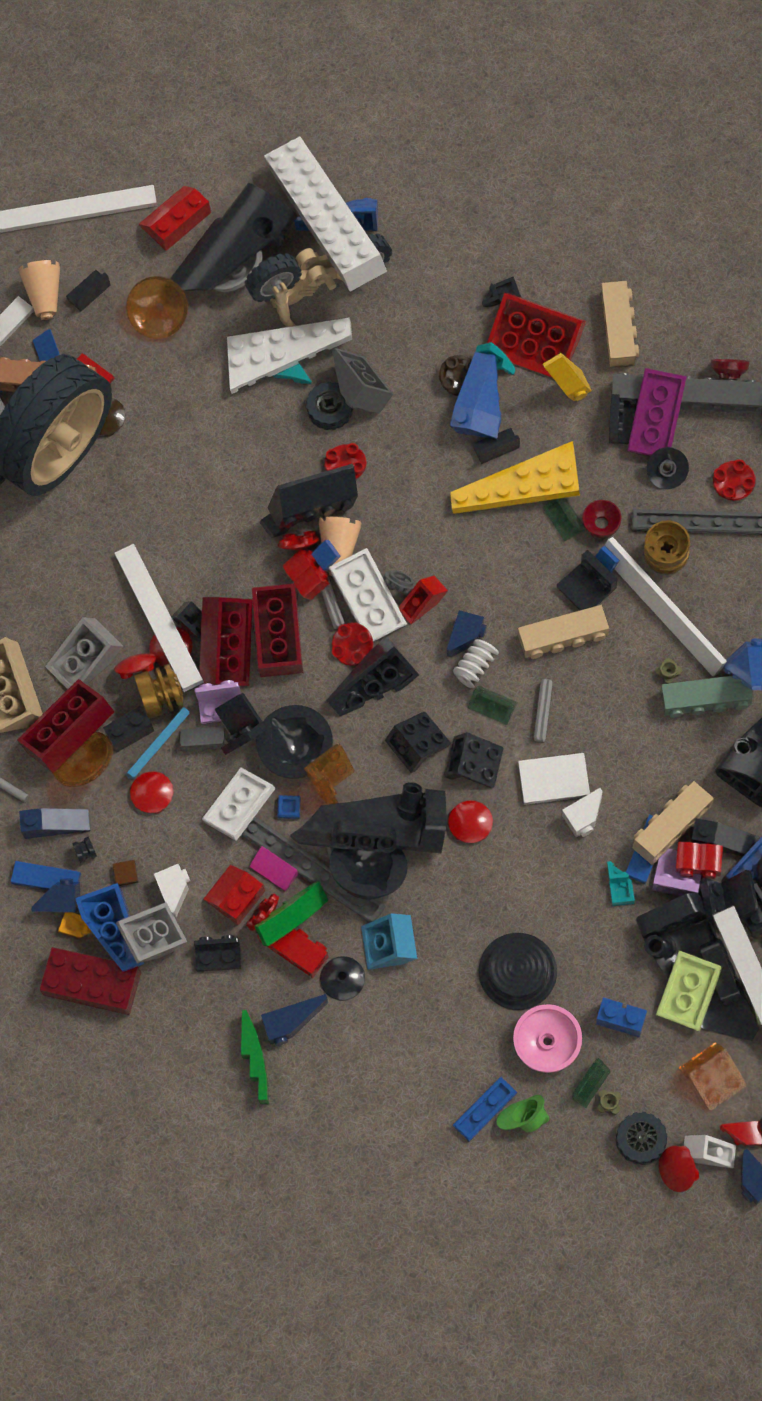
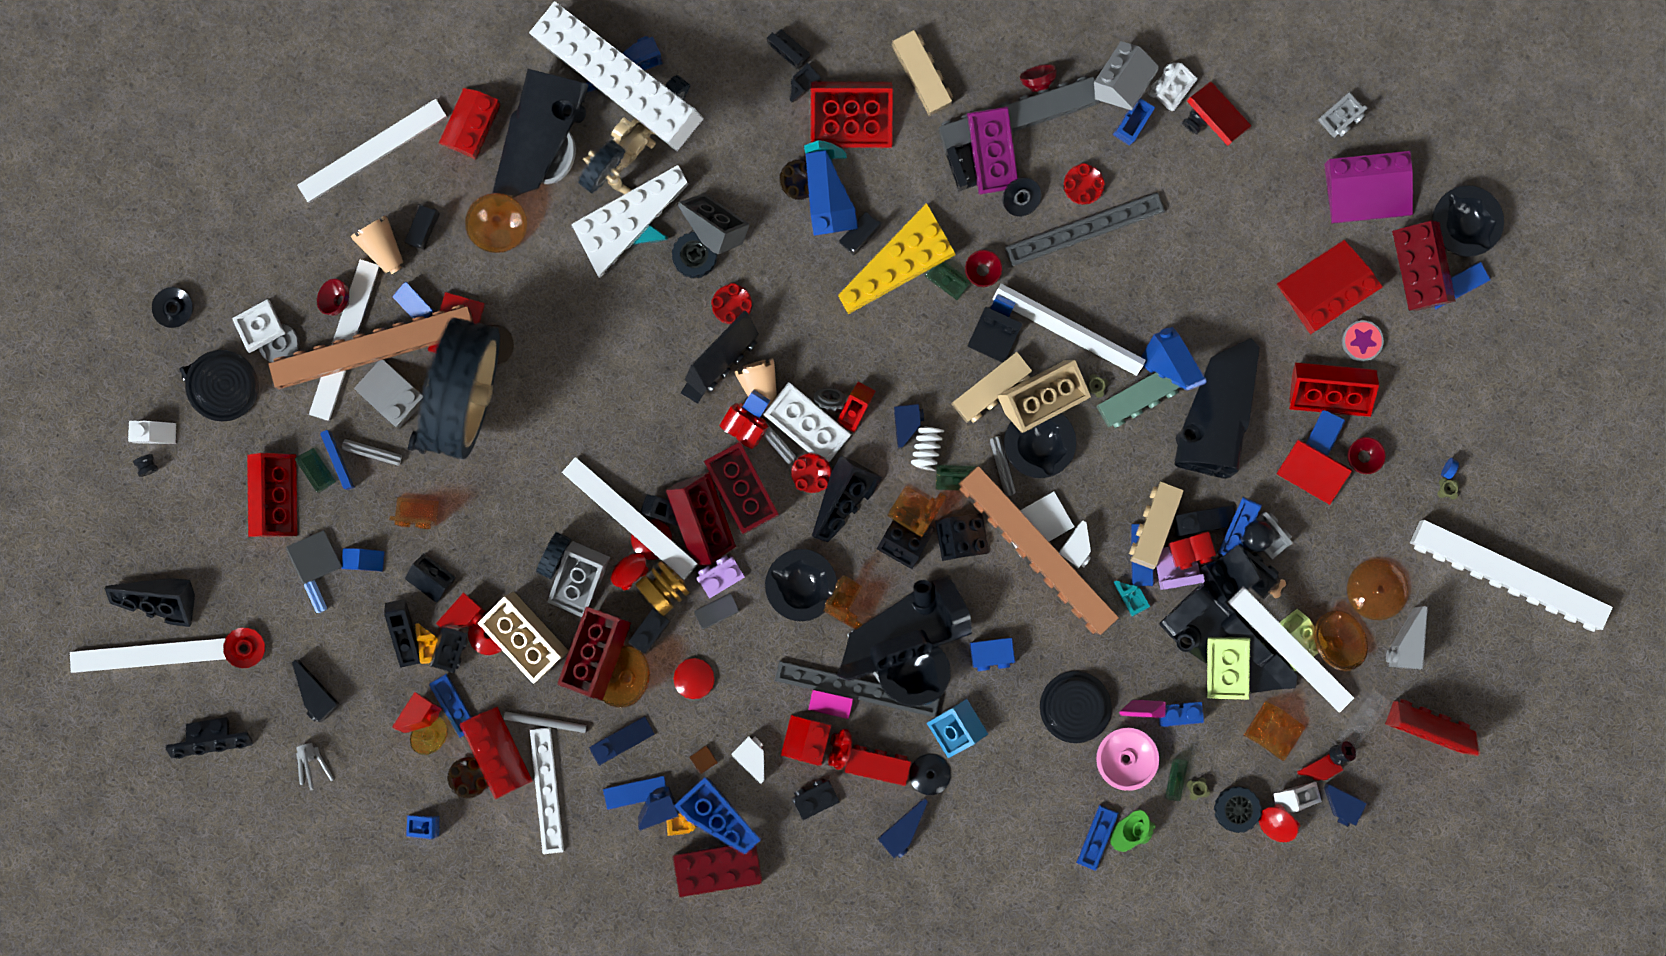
camera: 35 degrees left, 15 degrees up
black wheel [72,836,97,863] -> none
light grey slope [116,902,187,963] -> none
dark azure tile [125,707,190,779] -> none
white tile [202,768,275,841] -> none
black bracket [215,693,267,755] -> none
green slope [241,1010,269,1104] -> none
green slope [254,881,329,947] -> none
blue tile [277,795,301,819] -> none
red dish [278,530,319,550] -> none
red dish [449,800,493,843] -> none
yellow slope [543,353,592,401] -> none
pearl gold wheel [644,520,690,574] -> none
none -> black wheel [536,531,571,579]
none -> black bracket [767,29,810,70]
none -> clear orange bracket [887,486,947,537]
none -> nougat brick [958,466,1118,635]
none -> blue piece [970,638,1015,671]
none -> tan slope [997,360,1091,432]
none -> black piece [1004,413,1076,478]
none -> dark pink slope [1119,700,1166,718]

